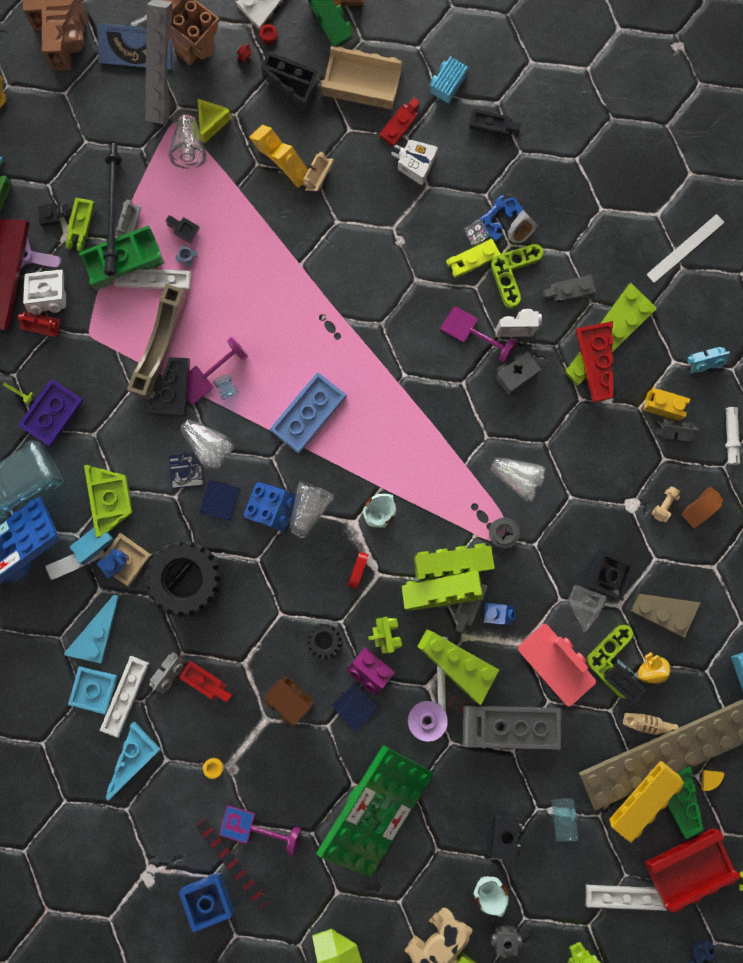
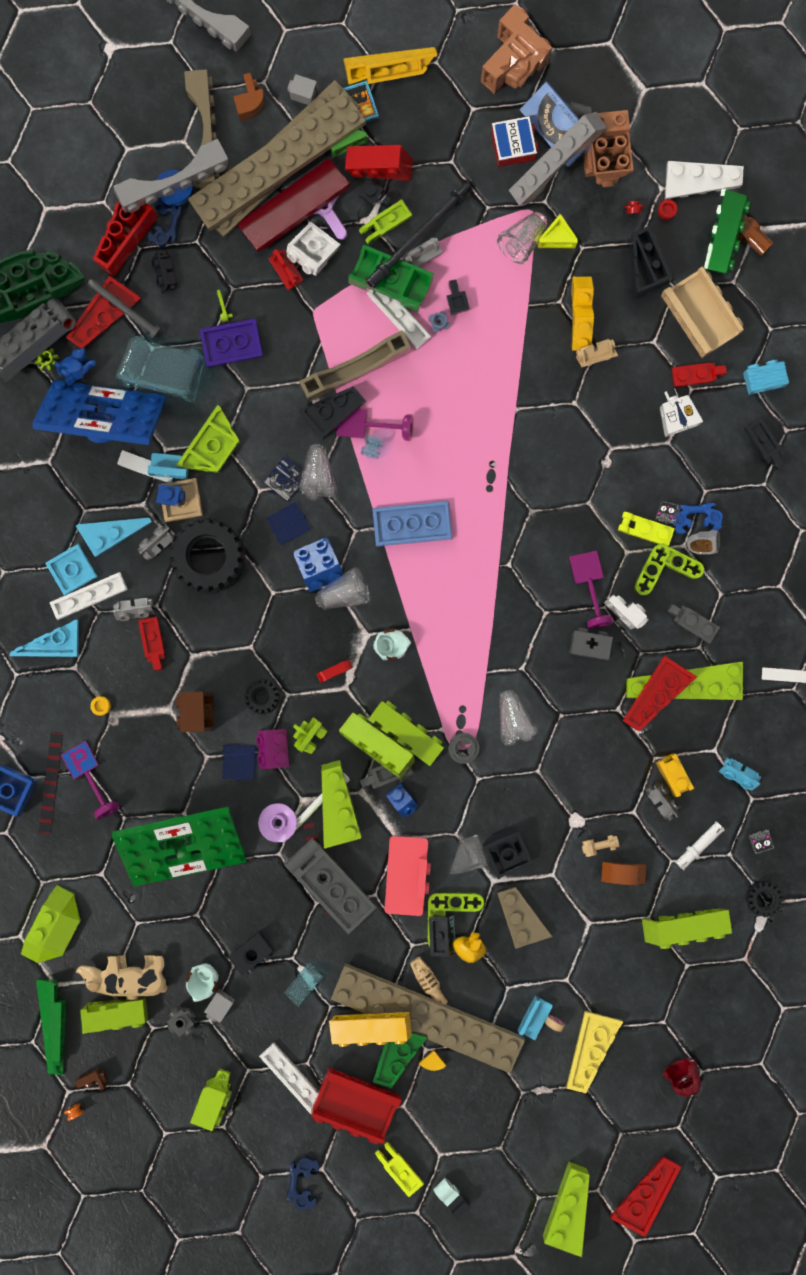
camera: 55 degrees right, 5 degrees up
none -> light grey hinge [138,524,175,561]
none -> light grey brick [204,989,235,1023]
none -> red wedge [345,145,413,181]
none -> piece [491,116,539,167]

